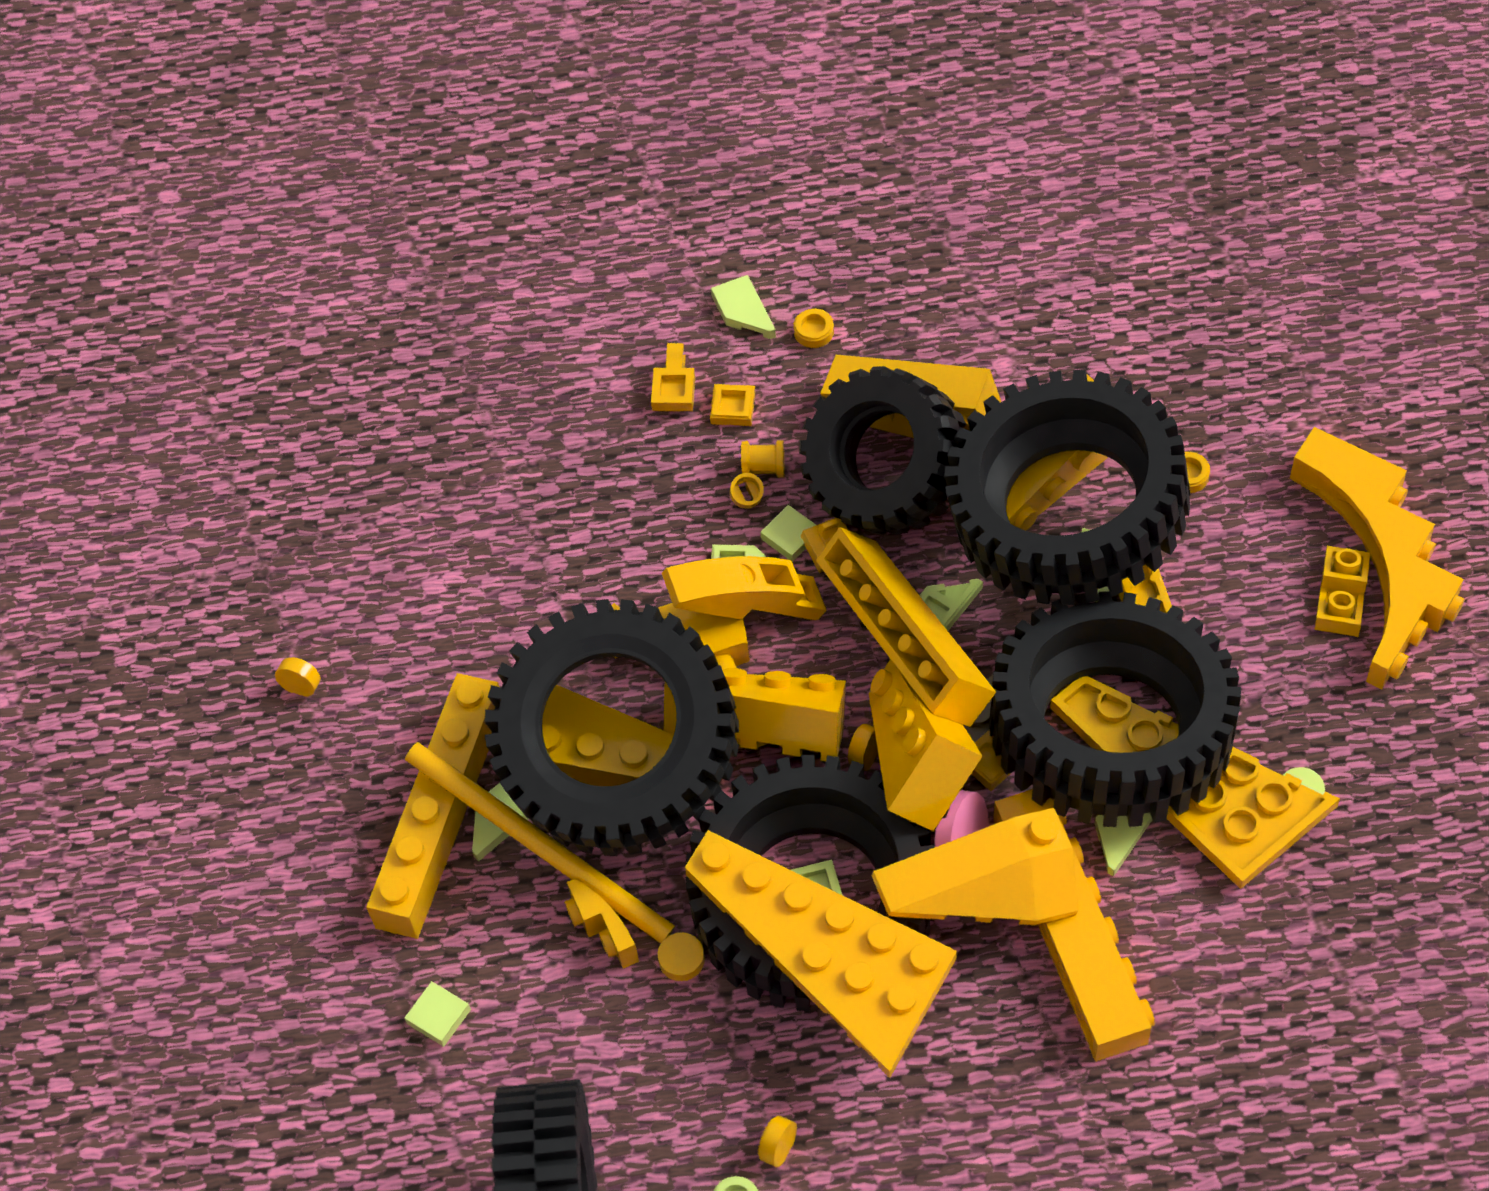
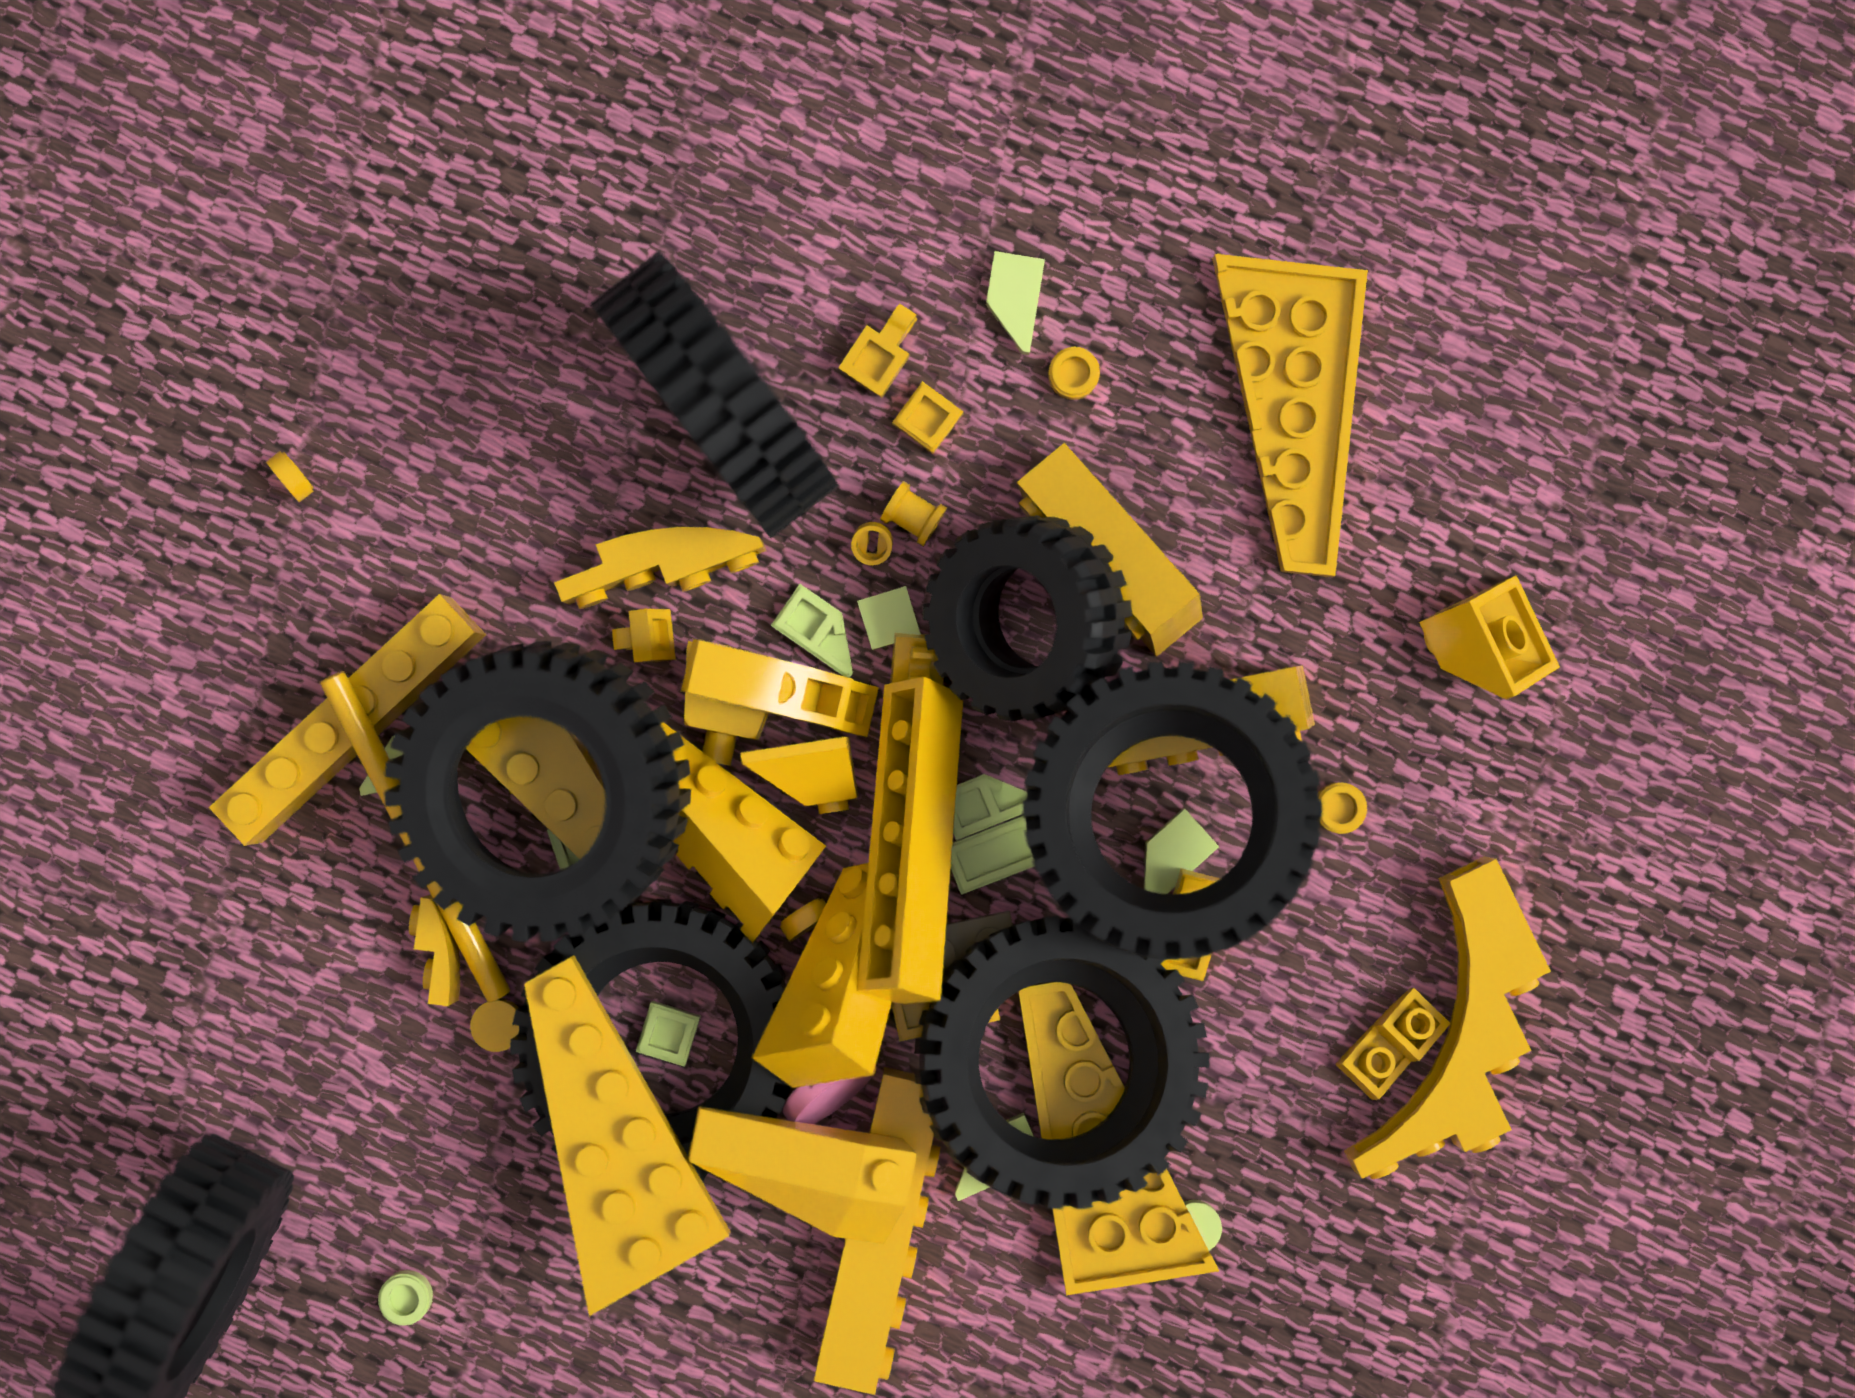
camera: 20 degrees right, 30 degrees up
yellowish green tile [404,981,471,1047] -> none
yellow tile [758,1115,797,1167] -> none
none -> yellow slope [554,527,766,609]
none -> black tyre [590,251,839,538]
none -> yellow slope [740,737,858,814]
none -> yellowish green tile [951,815,1034,895]
none -> yellow wing [1212,254,1368,577]
none -> yellow slope [1419,575,1560,699]

